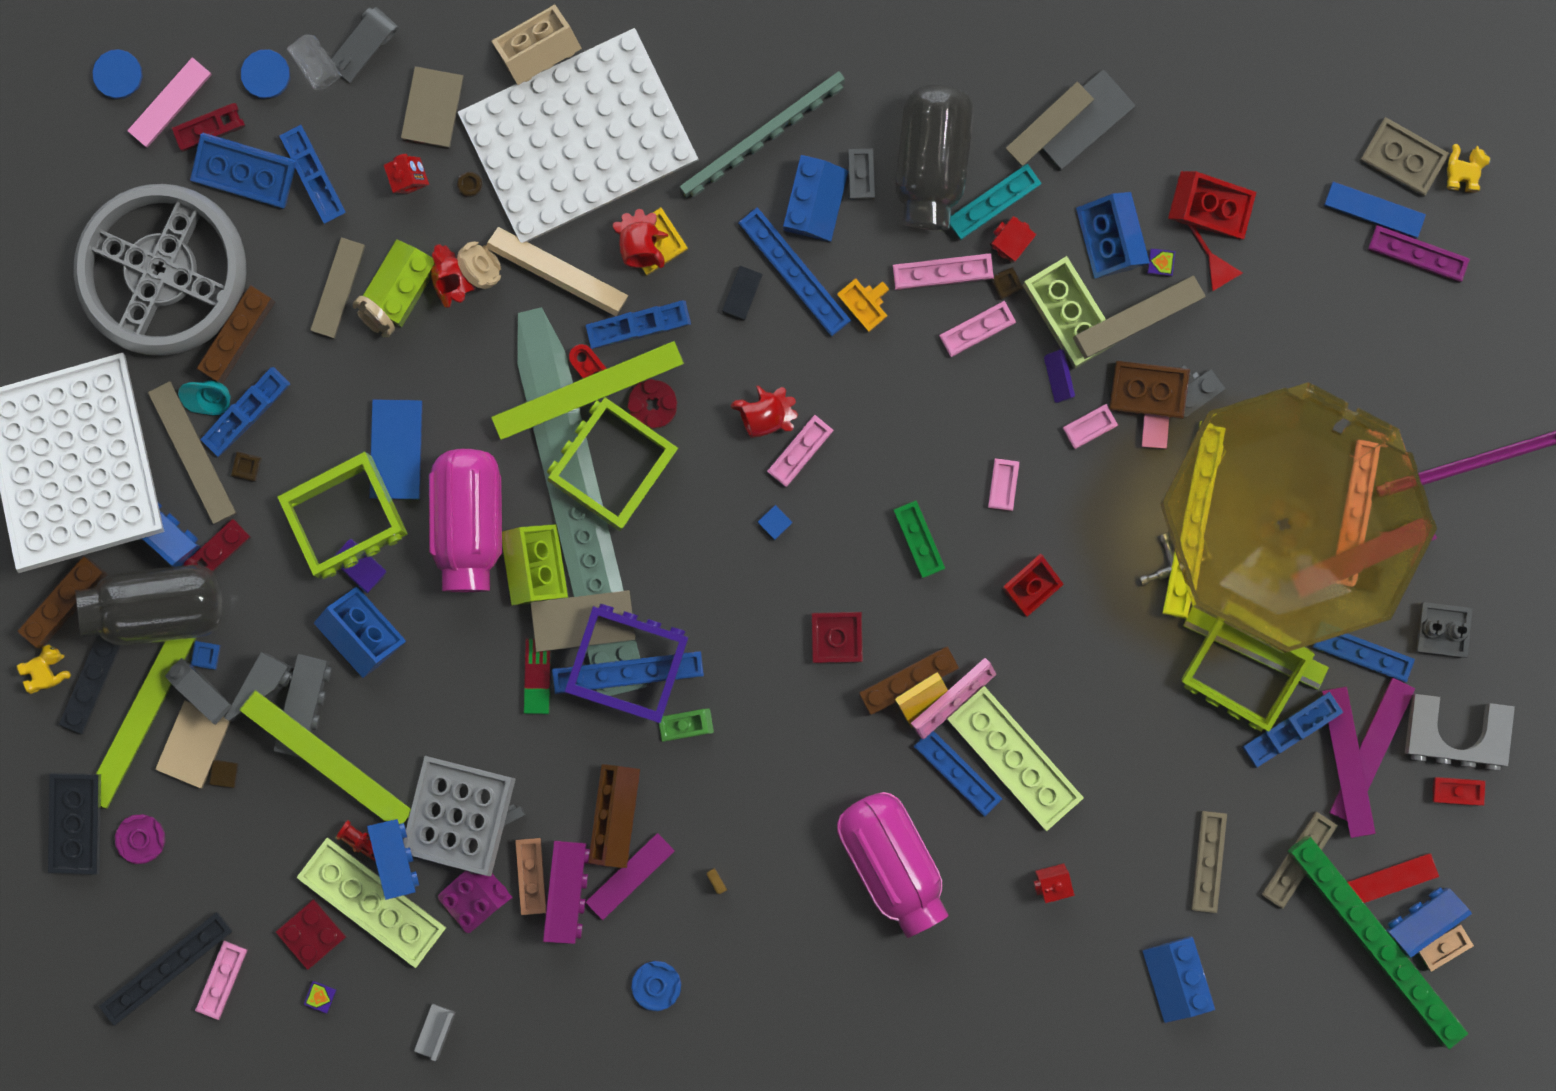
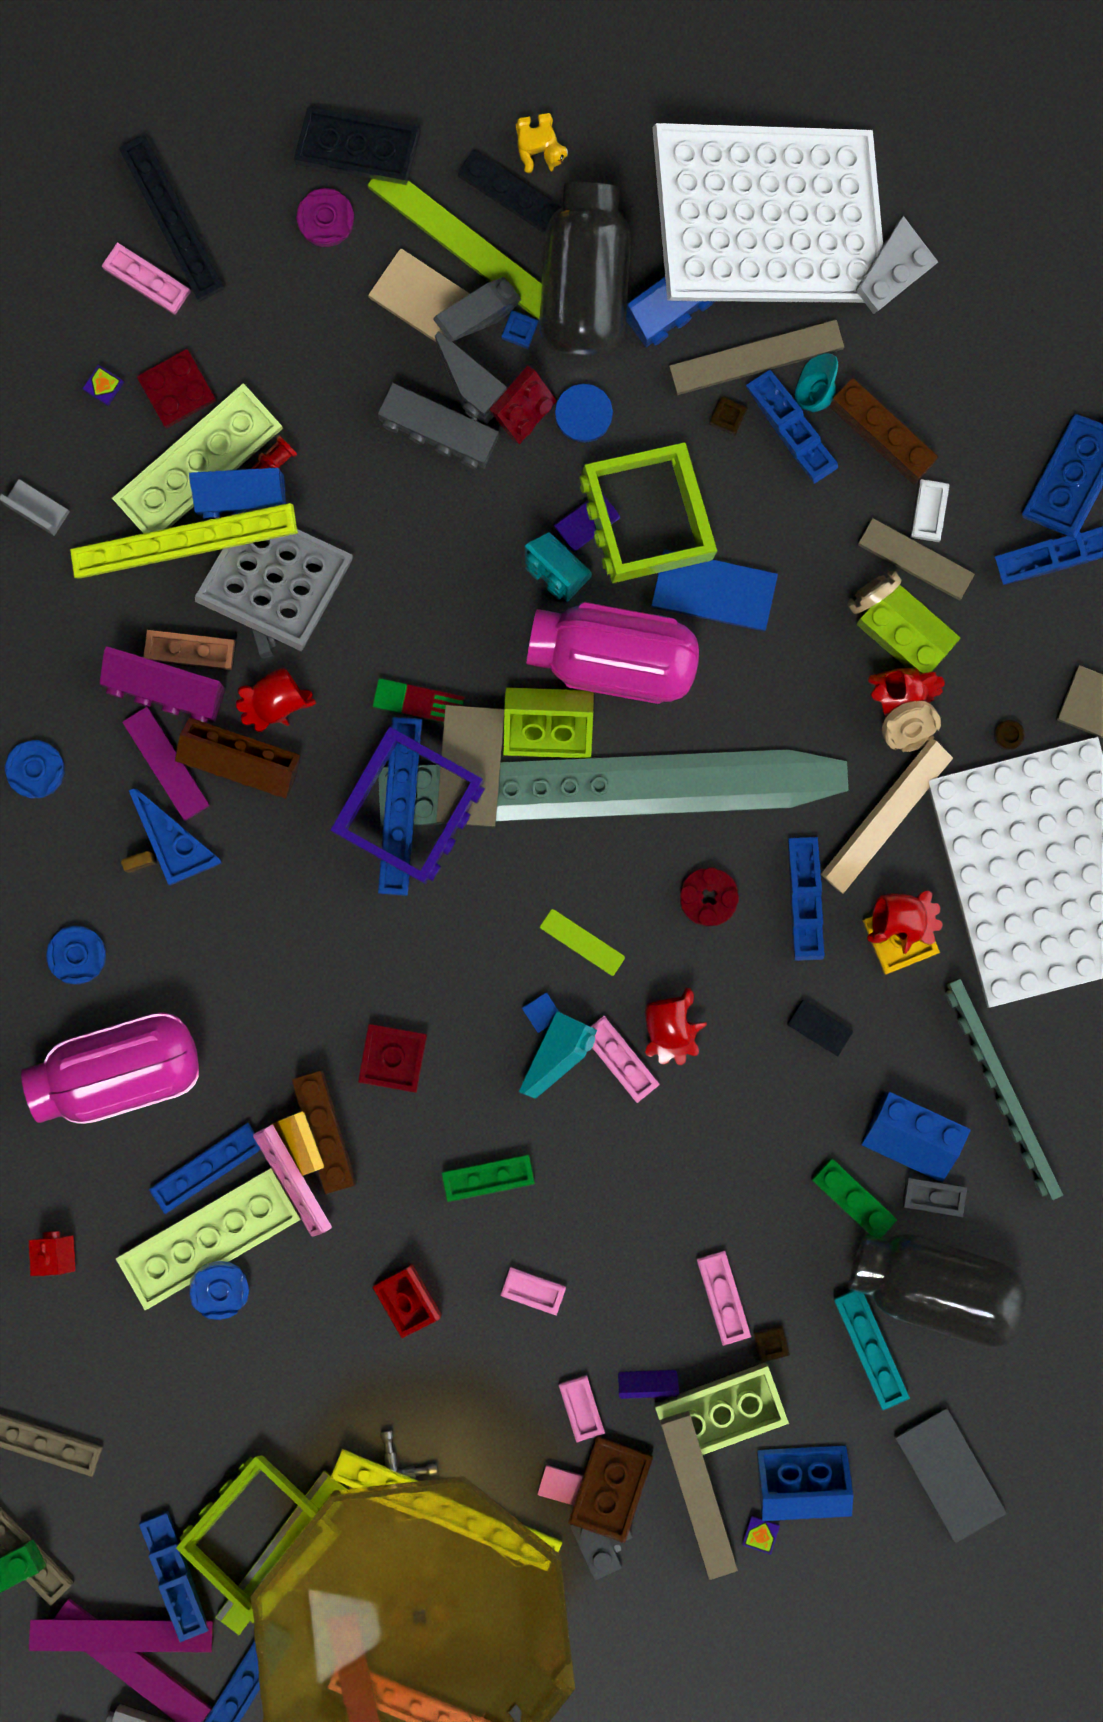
camera: 95 degrees right, 0 degrees up
reddish brown brick [18,556,108,649] -> none
light grey wheel [73,184,246,355] -> none
dark red plate [182,519,251,584] -> none
dark brown tile [210,760,239,788] -> none
lime tile [239,690,411,824] -> none
blue slope [314,587,406,678] -> none
red head [384,154,429,194] -> none
magenta bracket [438,870,512,933] -> none
lime tile [491,341,684,440] -> none
lime window [547,397,678,531] -> none
red plate [569,344,607,379] -> none
bright green slope [659,709,714,742] -> none
blue tile [738,207,851,337] -> none
light orange hinge [837,278,889,332] -> none
bright pink tile [893,253,994,290] -> none
red head [990,216,1037,263] -> none
dark tan tile [1005,82,1094,167] -> none
red slope [1168,171,1257,240] -> none
red piece [1188,225,1243,292] -> none
none -> blue tile [46,926,106,985]
none -> neon yellow tile [70,503,298,579]
none -> blue wing [129,788,222,886]
none -> blue tile [189,1261,249,1320]
none -> red piece [236,667,316,732]
none -> dark red plate [490,365,557,445]
none -> teal slope [519,1011,597,1099]
none -> teal slope [525,532,592,602]
none -> lime sticker [540,909,625,976]
none -> blue tile [555,384,613,443]
none -> green plate [811,1158,897,1242]
none -> light grey wing [856,216,938,314]
none -> white tile [910,479,949,542]

